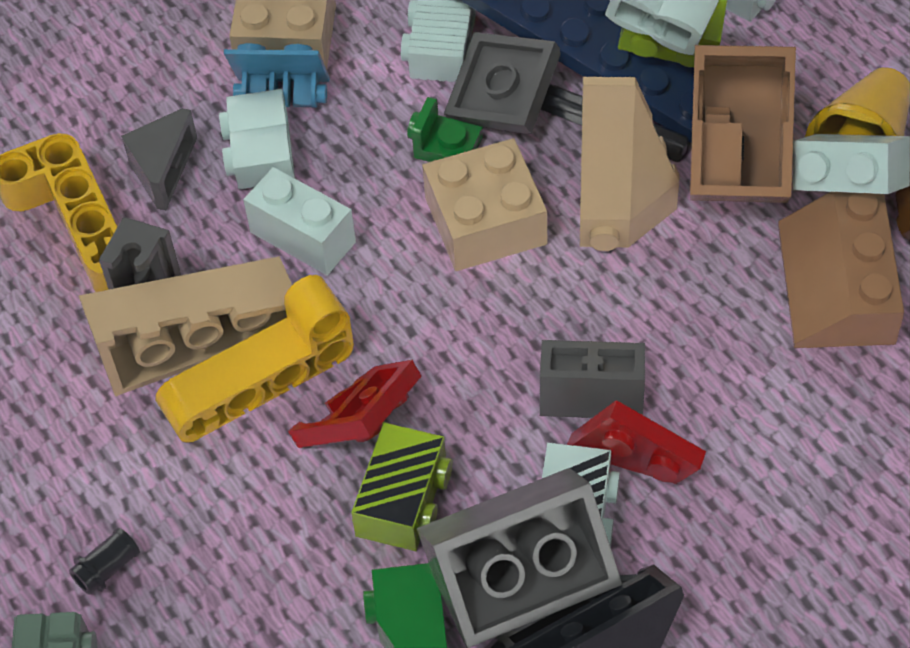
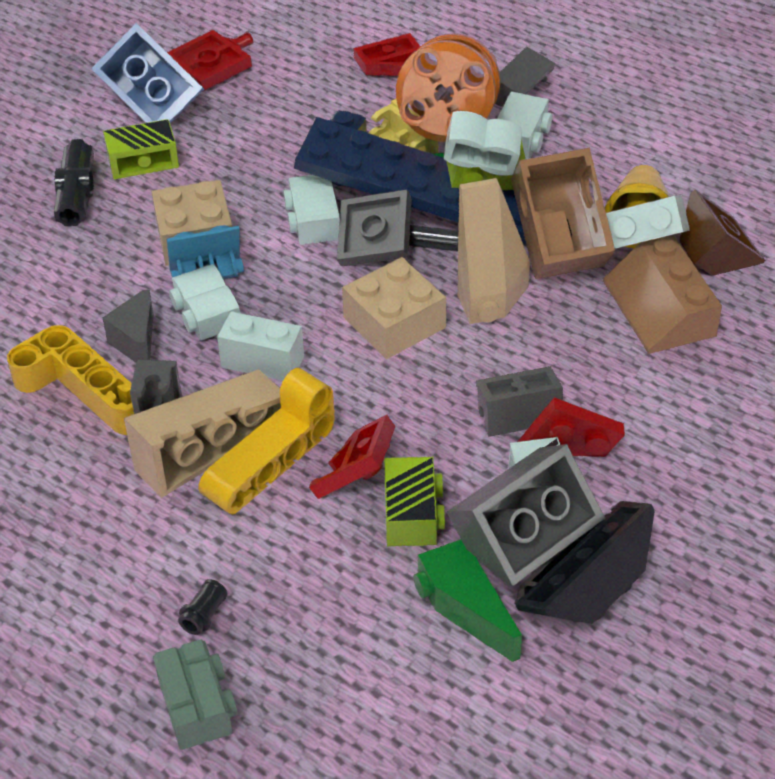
camera: 20 degrees left, 10 degrees down
green bracket [407,97,483,162] -> none

